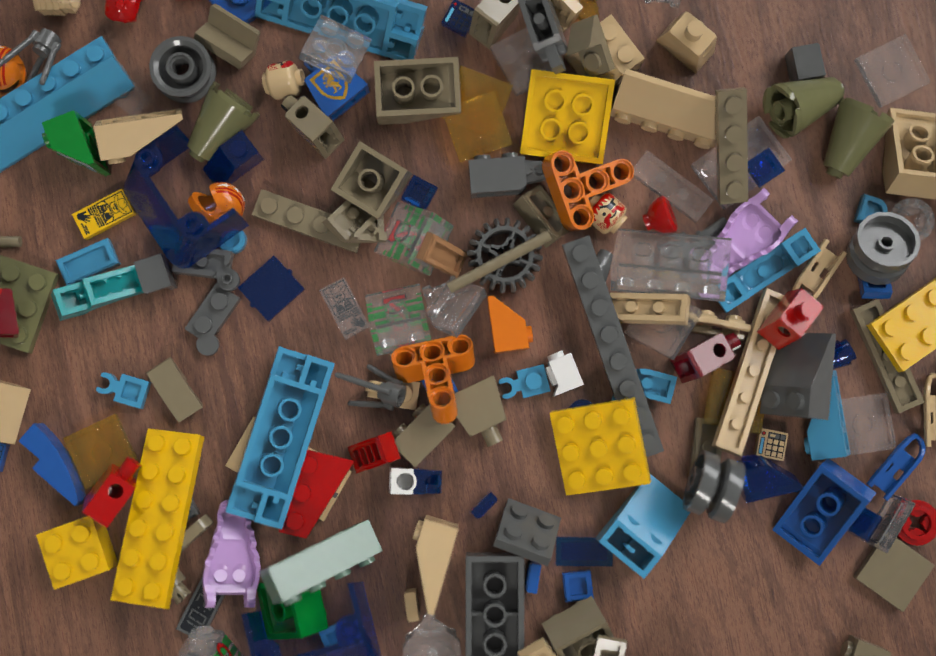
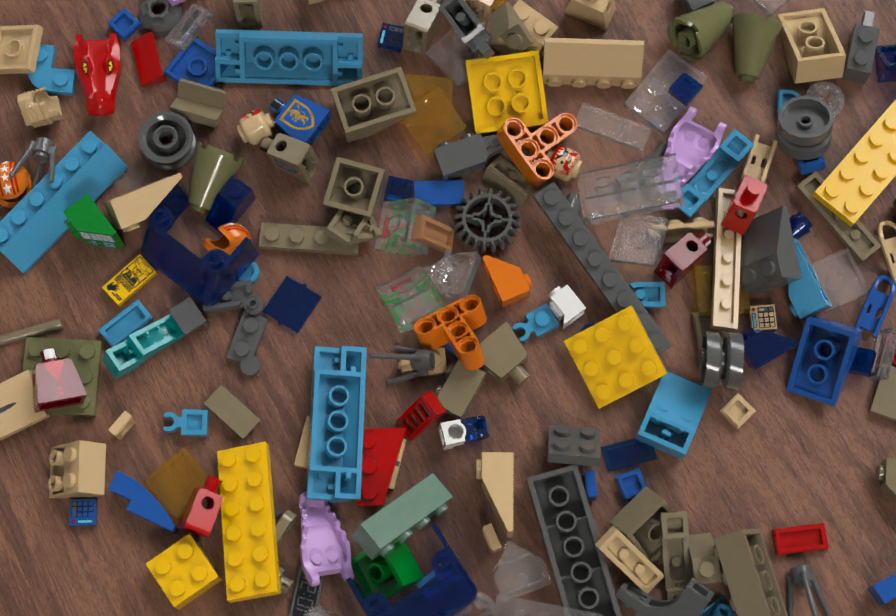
camera: 10 degrees left, 10 degrees down
clear plate [299,14,372,83] -> none
clear tile [319,277,370,340] -> none
dark tan bar [446,230,552,294] -> none
clear blue tile [470,490,498,519] -> none
tan plate [610,293,691,325] -> none
red brick [642,196,678,234] -> none
dark tan plate [715,87,748,205] -> none
none -> tan tile [108,411,136,440]
none -> blue tile [414,180,464,207]
none -> tan tile [719,393,756,430]

